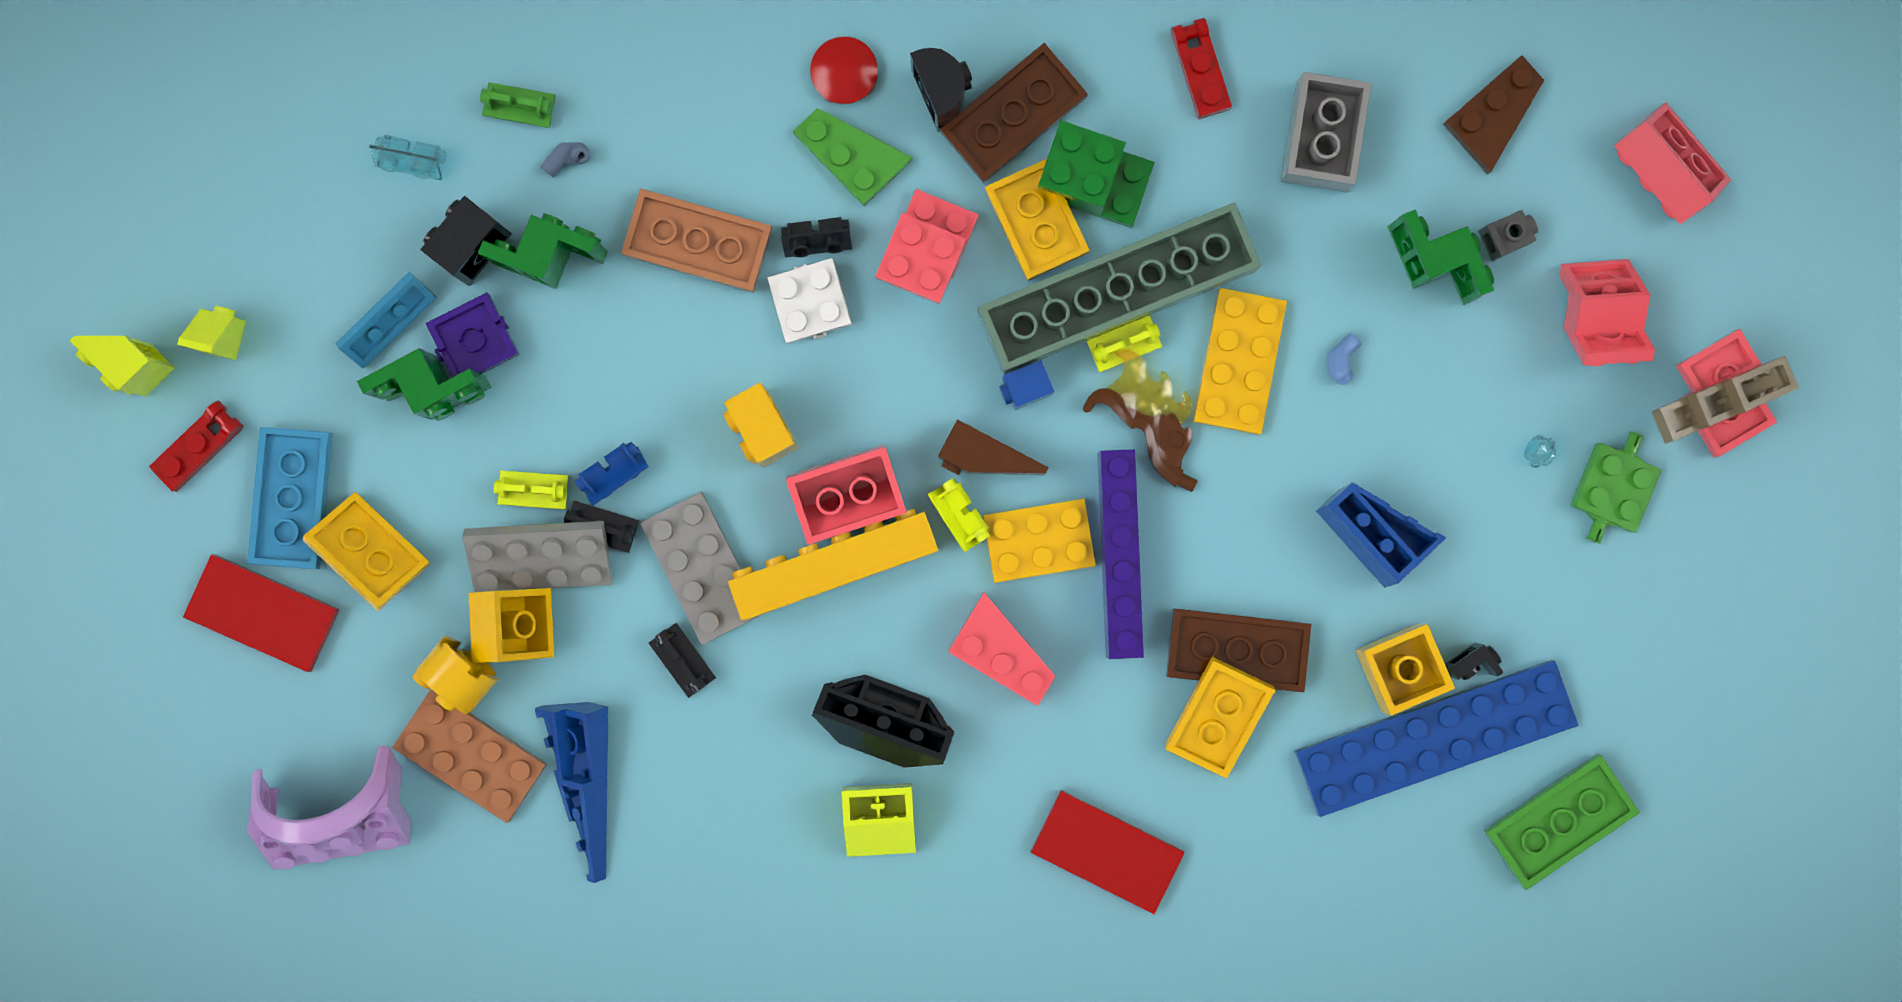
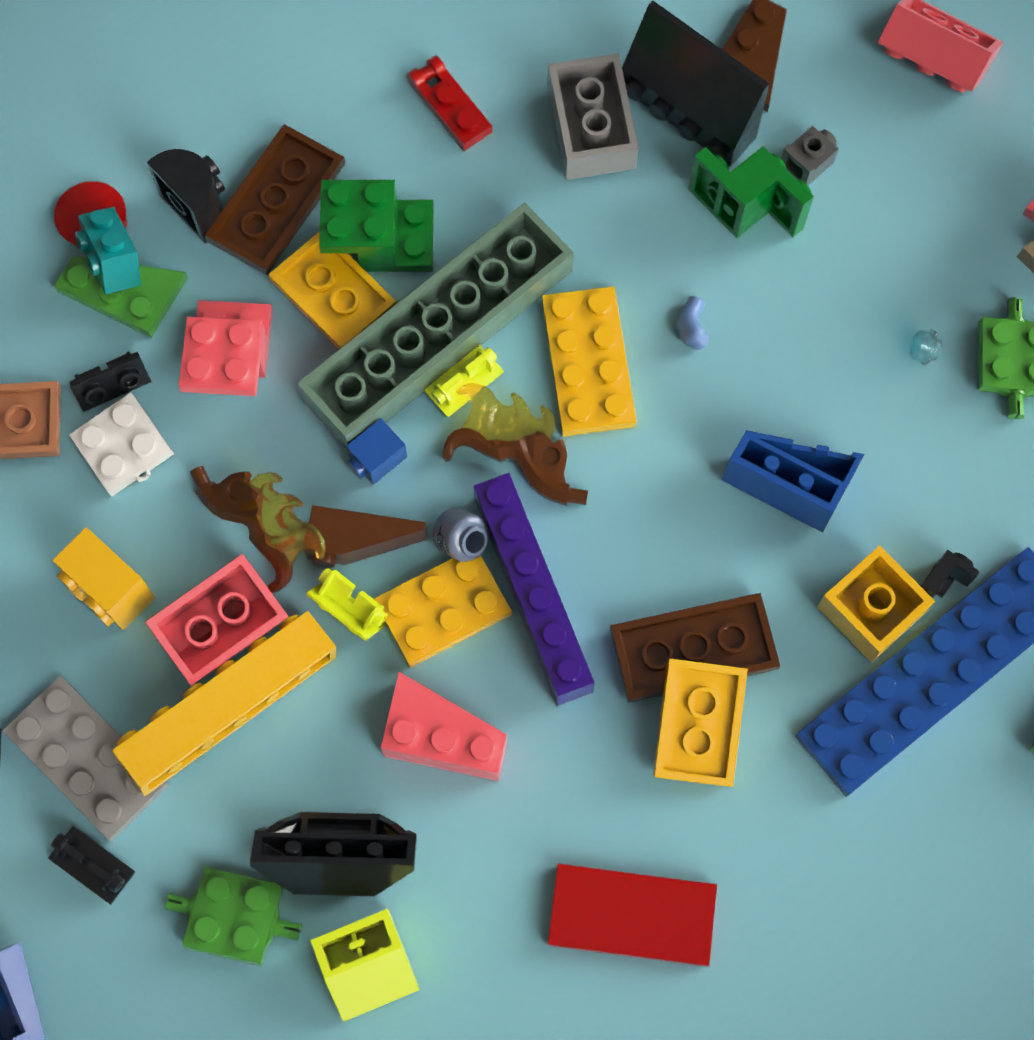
camera: 15 degrees left, 15 degrees down
coral bracket [1559,259,1655,366] -> none
none -> teal brick [75,207,141,295]
none -> bright green plate [165,867,302,967]
none -> piece [190,466,326,593]
none -> sand blue head [432,508,489,562]
none -> black slope [622,0,770,167]

